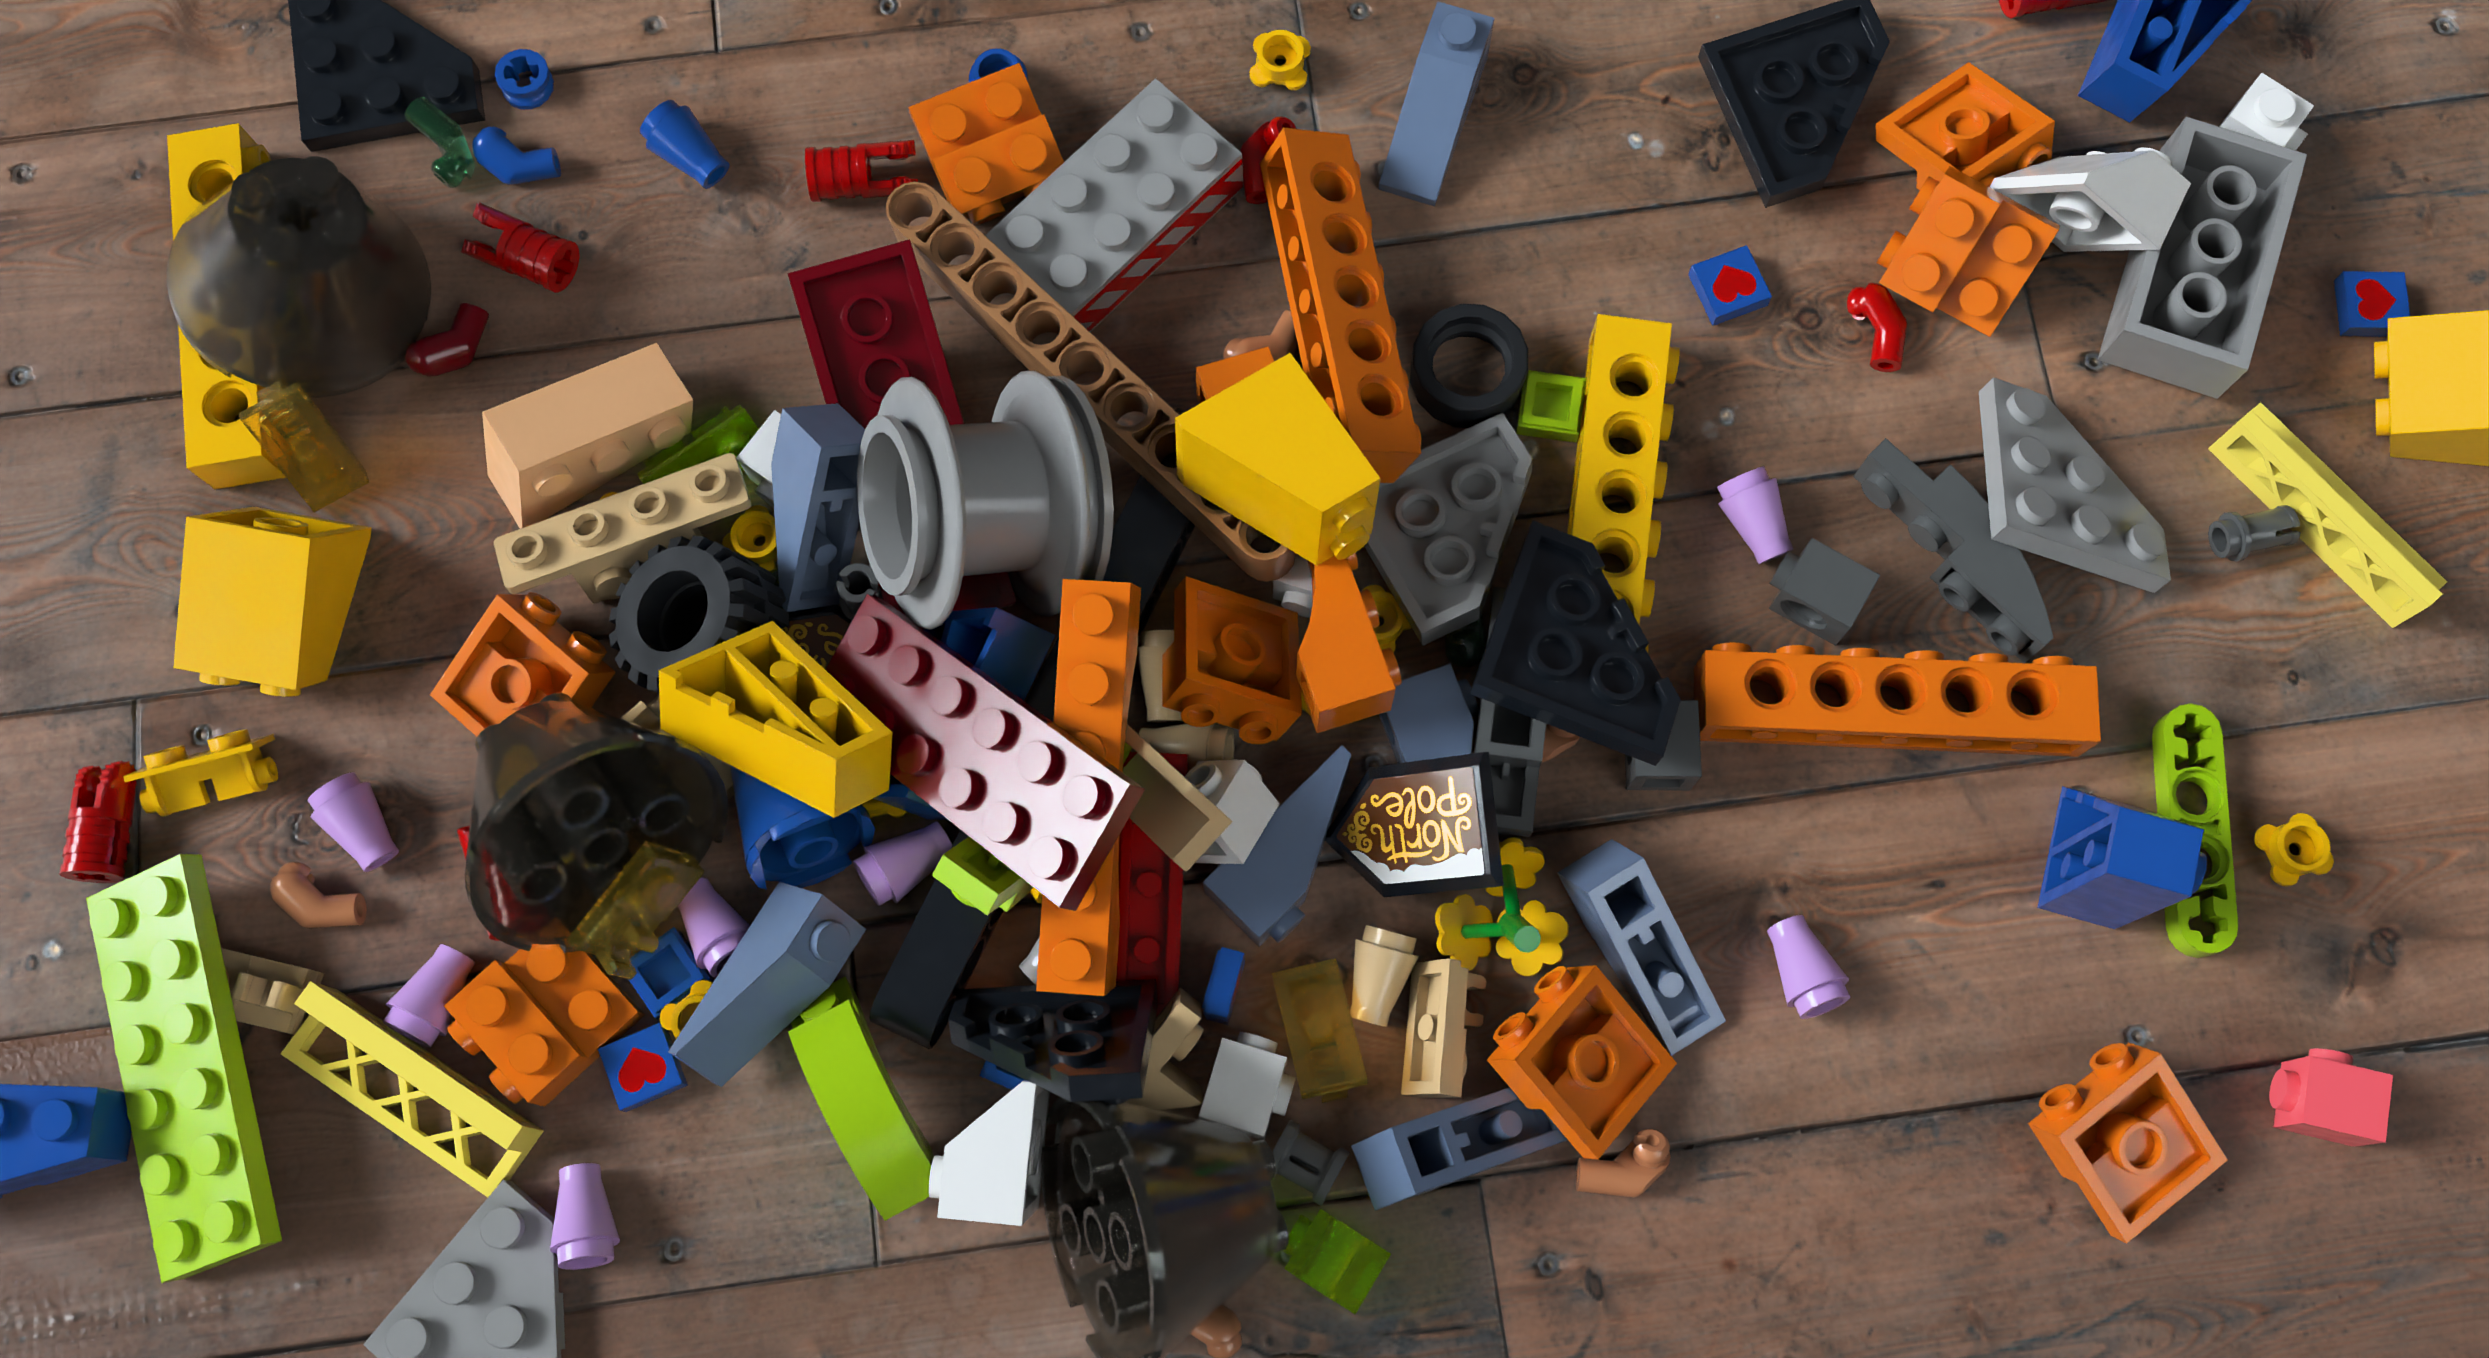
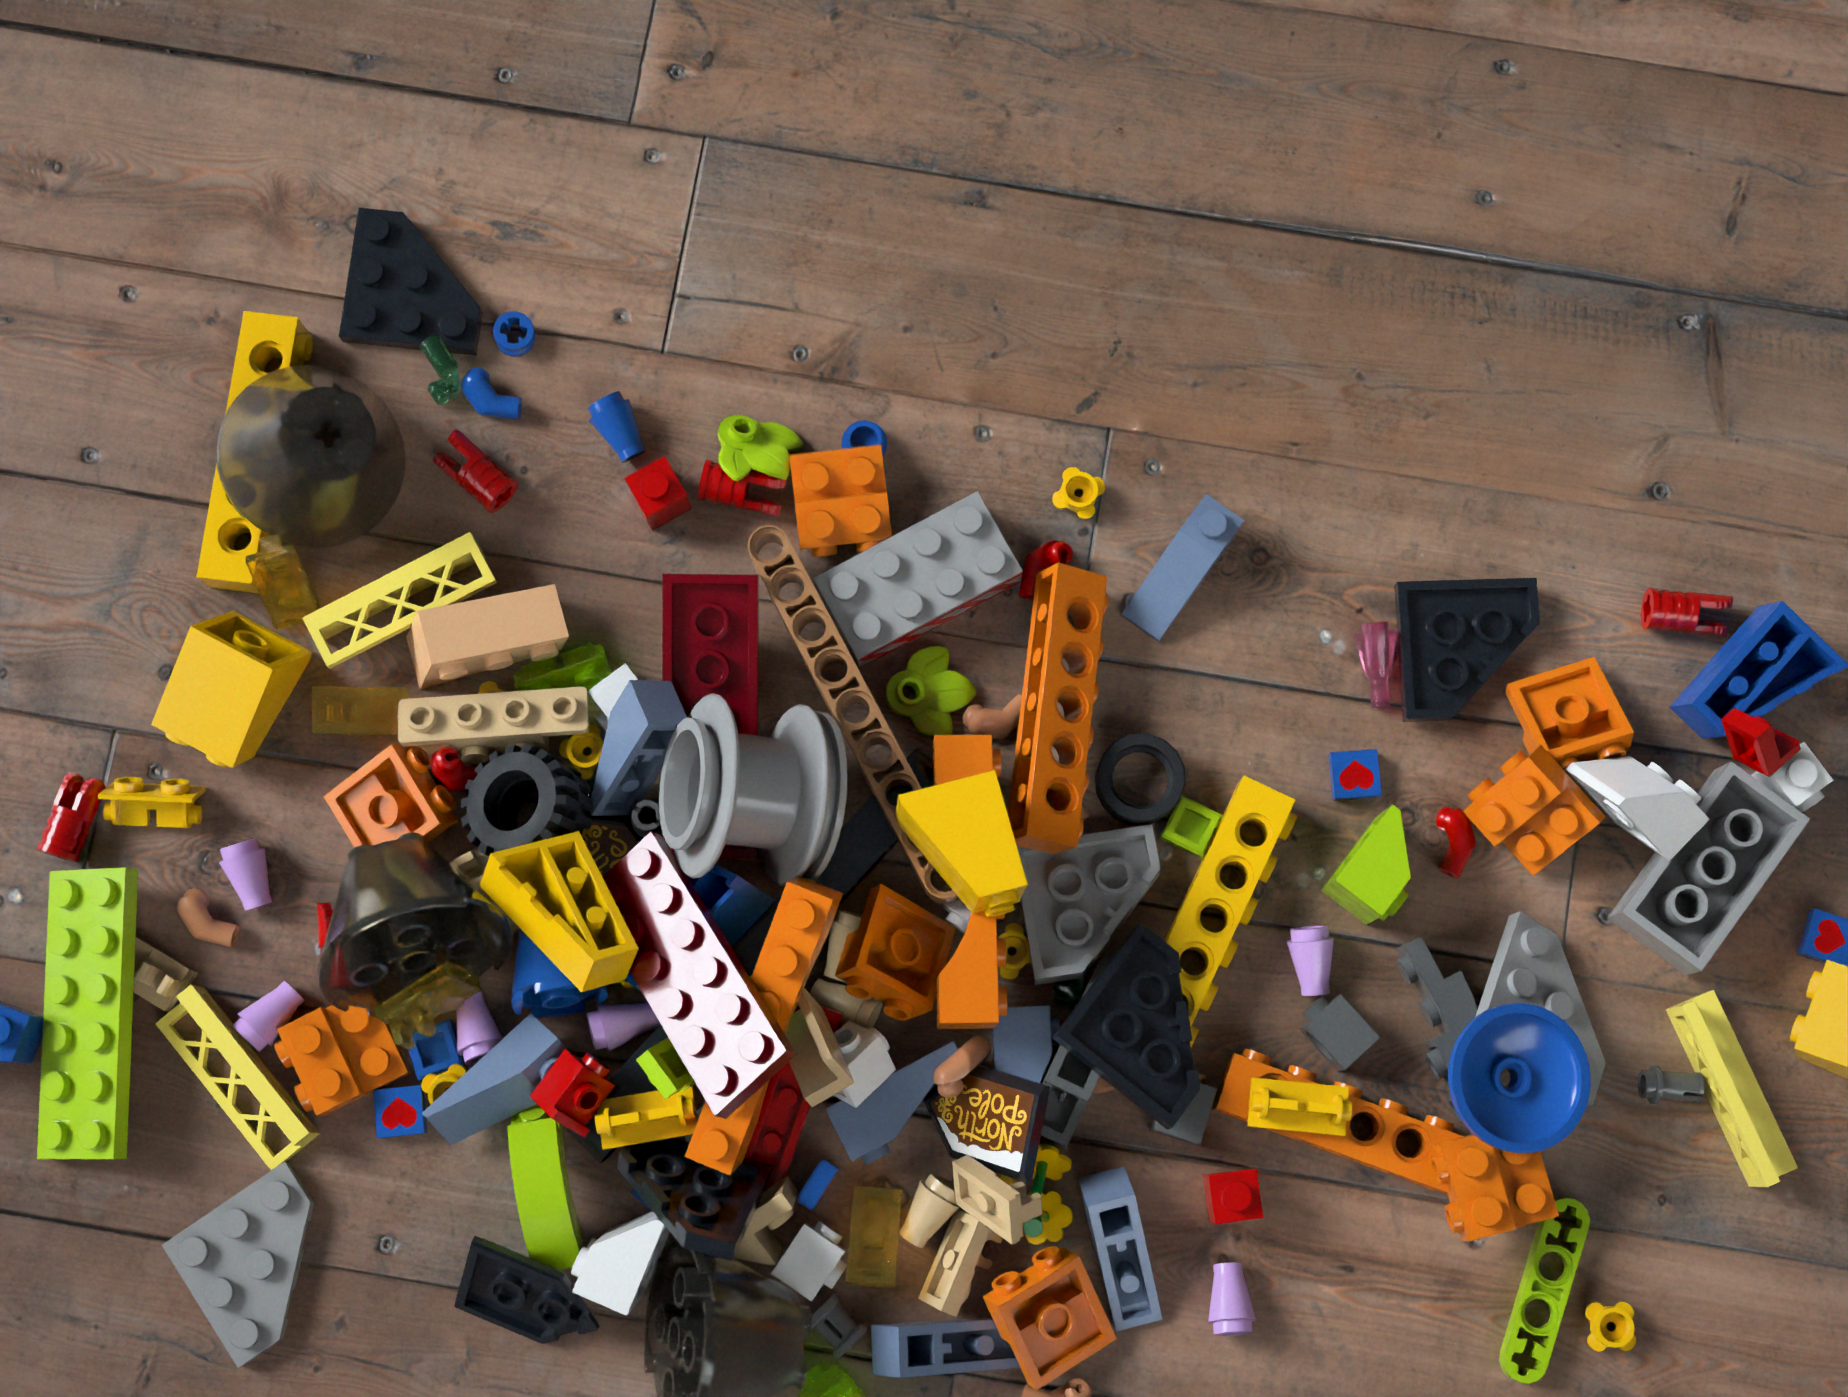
camera: 15 degrees right, 5 degrees up
dark red arm [405,303,489,377] -> none
lavender cone [550,1163,620,1270] -> none
blue wedge [2037,786,2207,930] -> none
none -> light yellow fence [303,532,497,669]
none -> clear yellow plate [312,686,408,737]
none -> red arm [430,747,488,792]
none -> black tile [454,1236,600,1344]
none -> red brick [529,1049,615,1138]
none -> yellow hinge [595,1087,698,1150]
none -> red brick [624,456,692,531]
none -> lime plate [717,415,803,481]
none -> lime plate [884,646,976,737]
none -> nougat arm [933,1035,991,1098]
none -> tan plate [952,1155,1042,1244]
none -> red brick [1202,1169,1264,1224]
none -> yellow hinge [1247,1077,1352,1136]
none -> lime slope [1321,804,1411,925]
none -> clear pink cone [1352,622,1398,708]
none -> orange plate [1430,1134,1559,1242]
none -> blue dish [1448,1003,1591,1153]
none -> red bracket [1721,708,1801,777]

